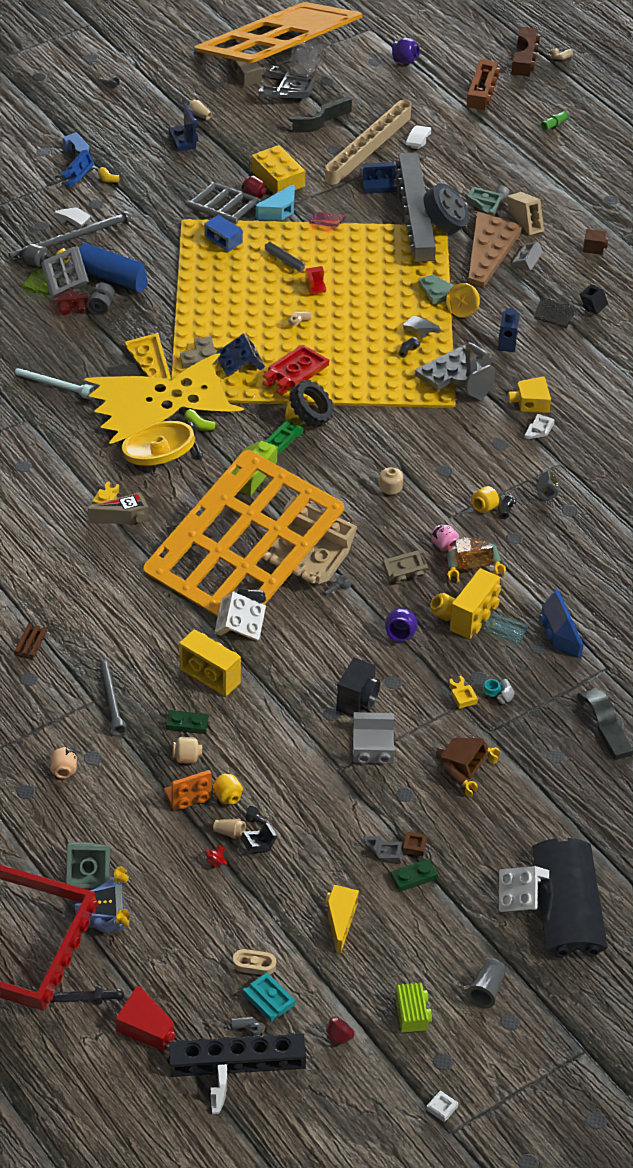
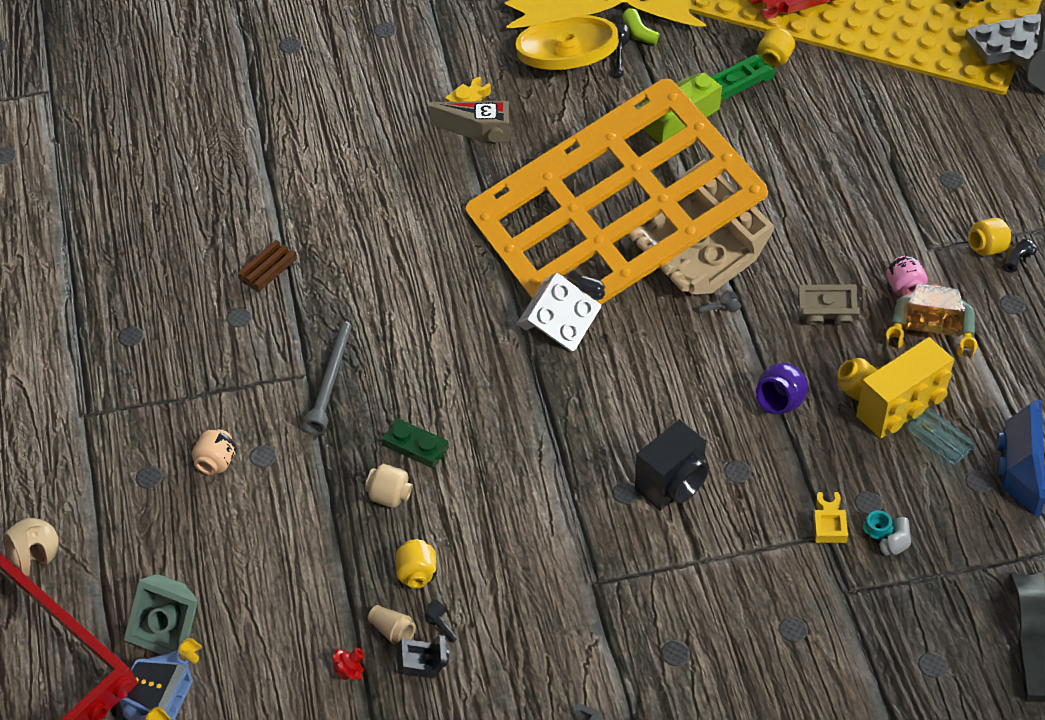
camera: 25 degrees right, 5 degrees up
orange bracket [164,770,212,811] -> none
yellow brick [179,629,241,697] -> none
black tyre [289,380,334,428] -> none
light grey panel [353,712,395,764] -> none
tan head [379,467,403,495] -> none
reddish brown torso [436,736,500,797] -> none

